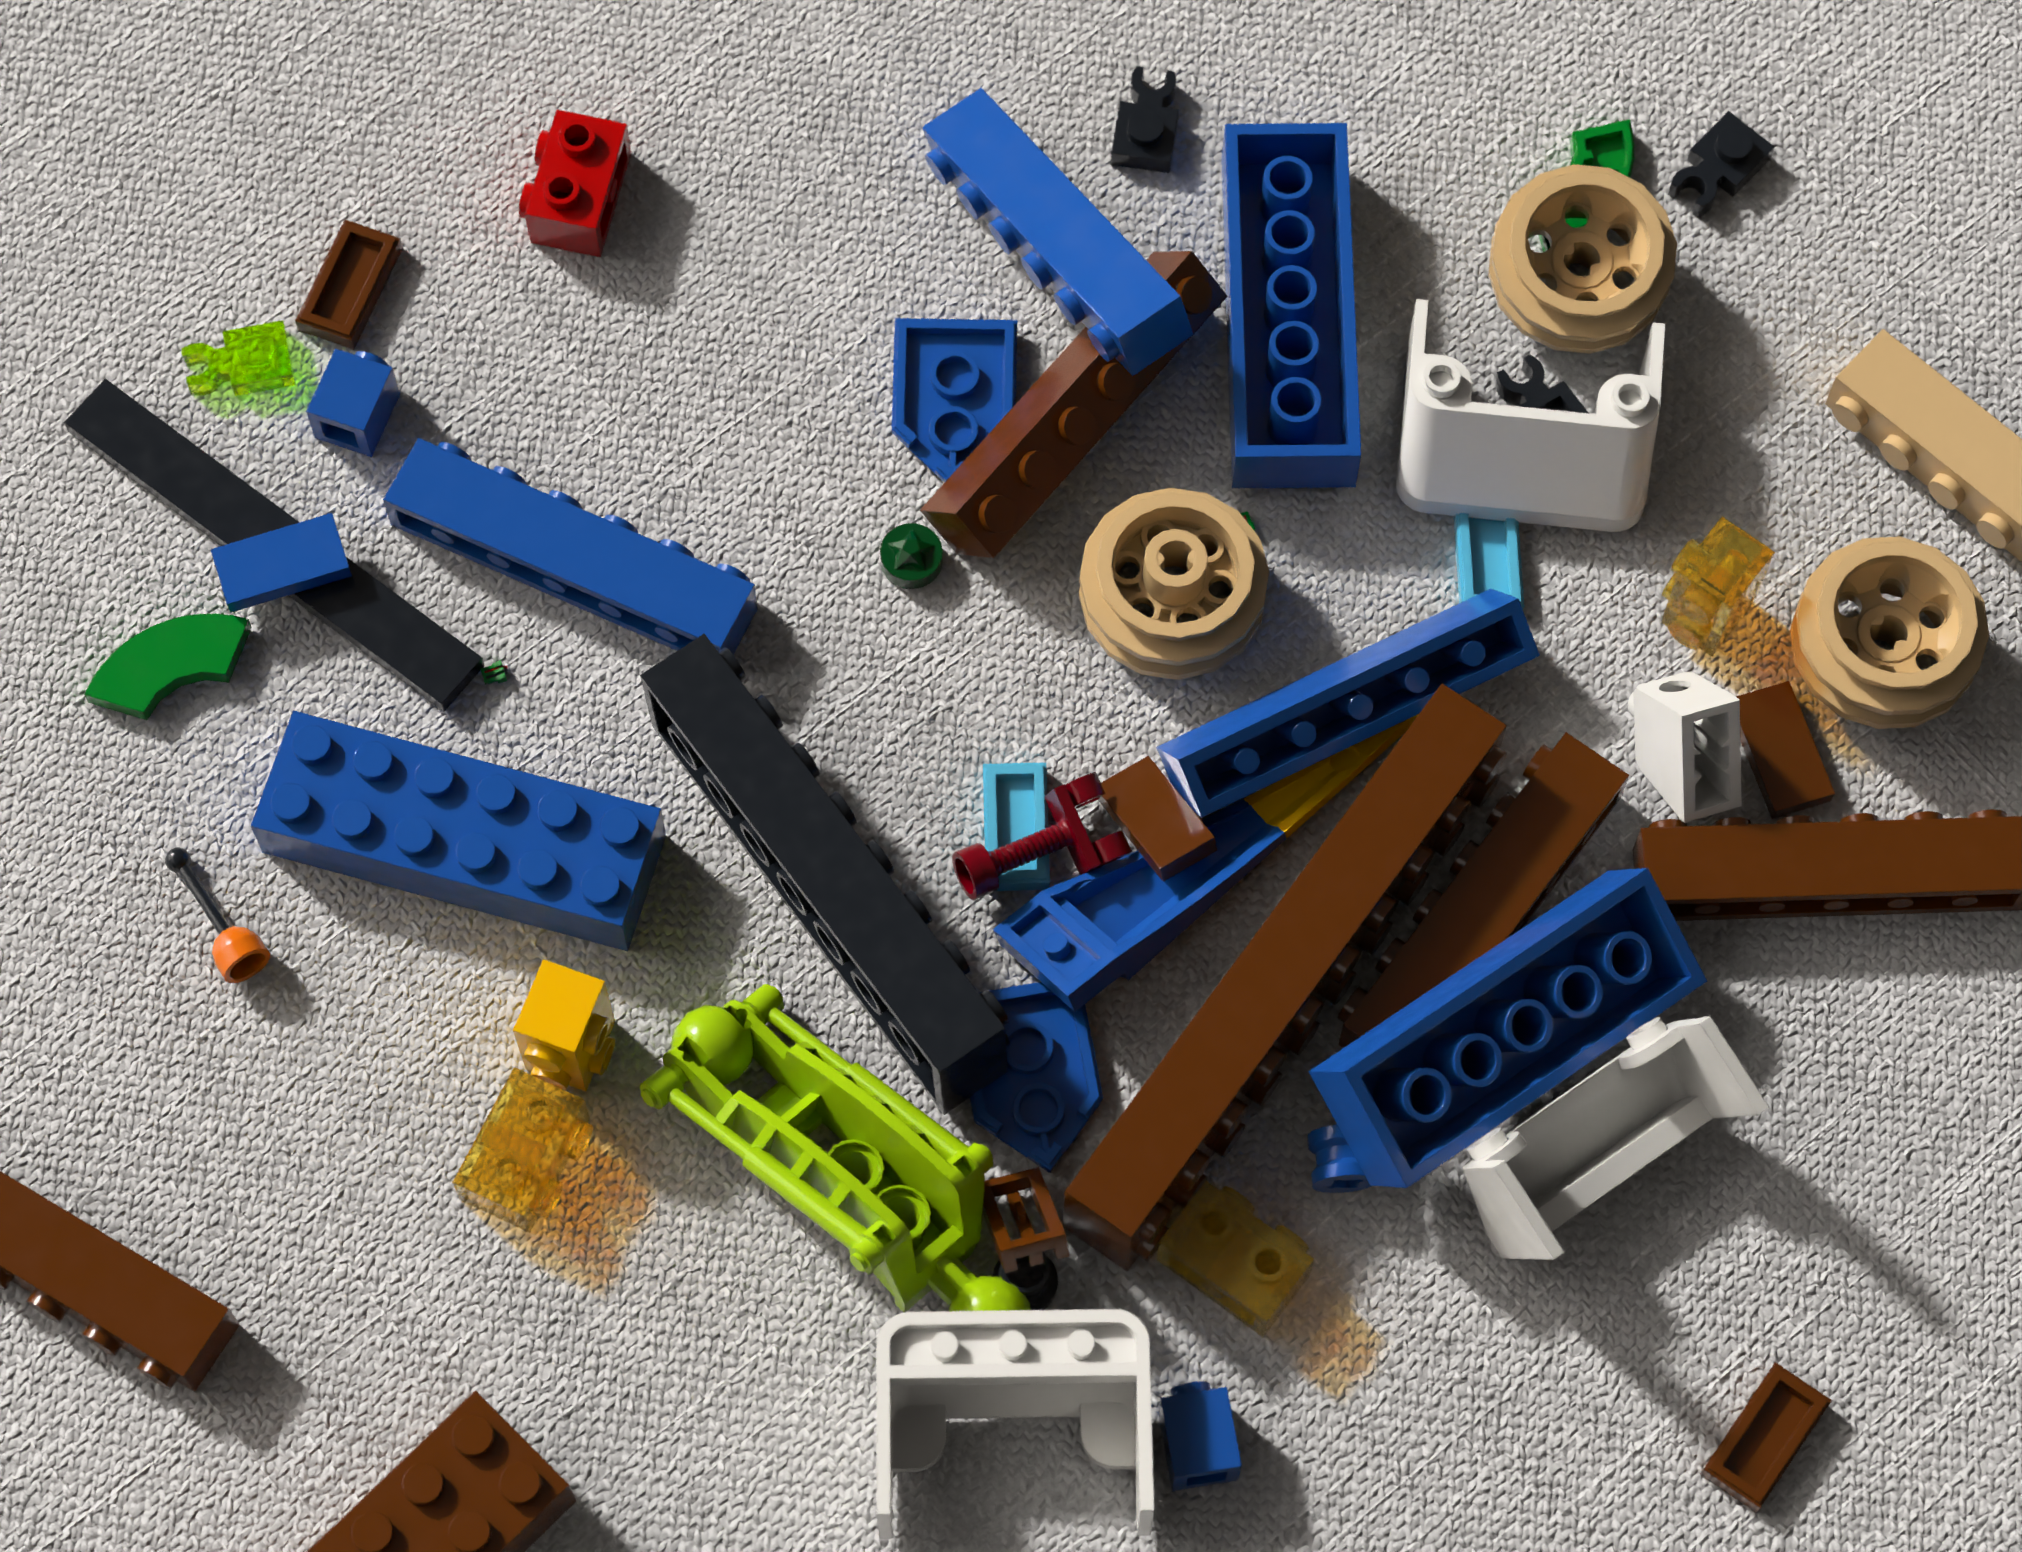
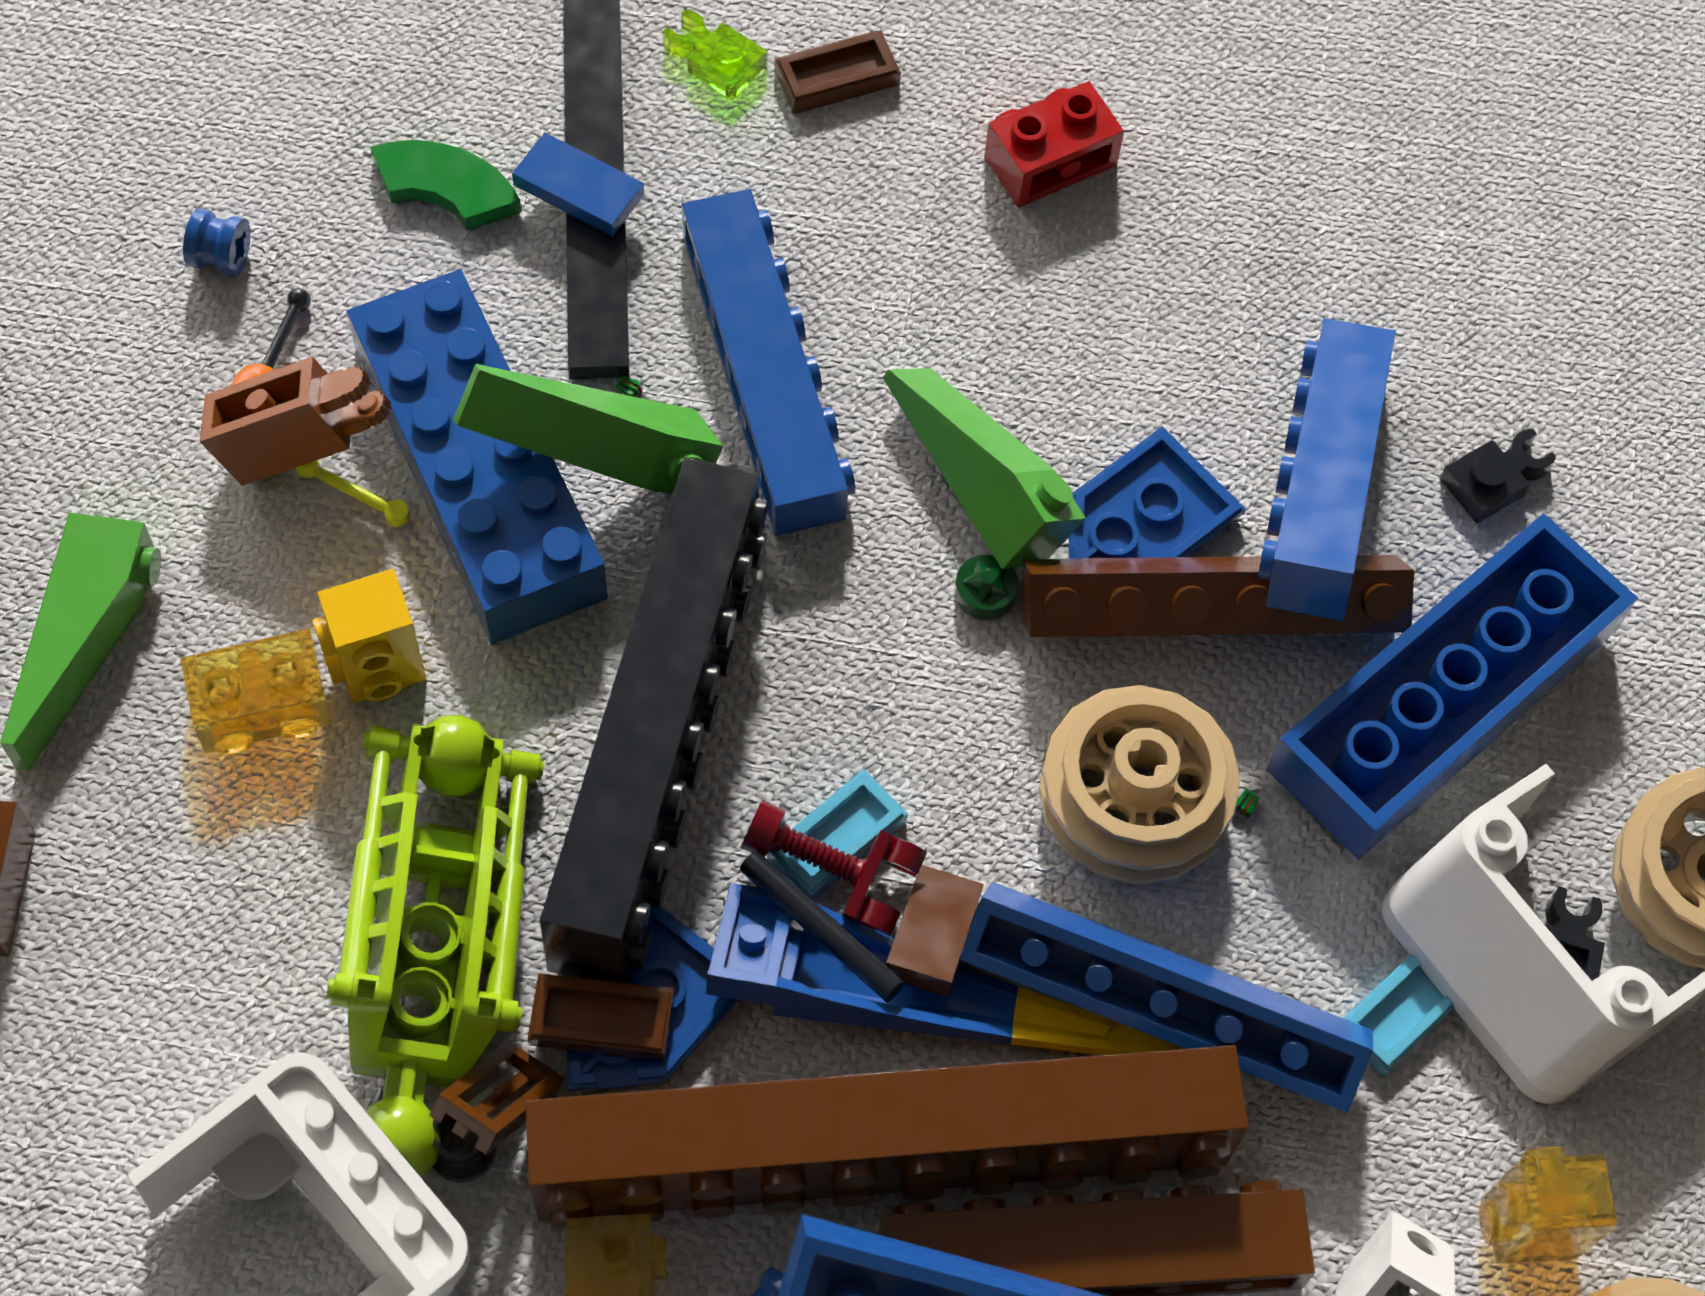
camera: 45 degrees right, 5 degrees down
blue brick [306,348,400,457] -> none
none -> bright green slope [0,512,161,771]
none -> blue wheel [183,208,251,277]
none -> dark orange hinge [200,356,392,486]
none -> neon yellow hinge [295,460,410,527]
none -> bright green slope [453,364,724,494]
none -> reddish brown tile [527,973,674,1061]
none -> black bar [739,851,904,1003]
none -> bright green slope [882,368,1086,569]

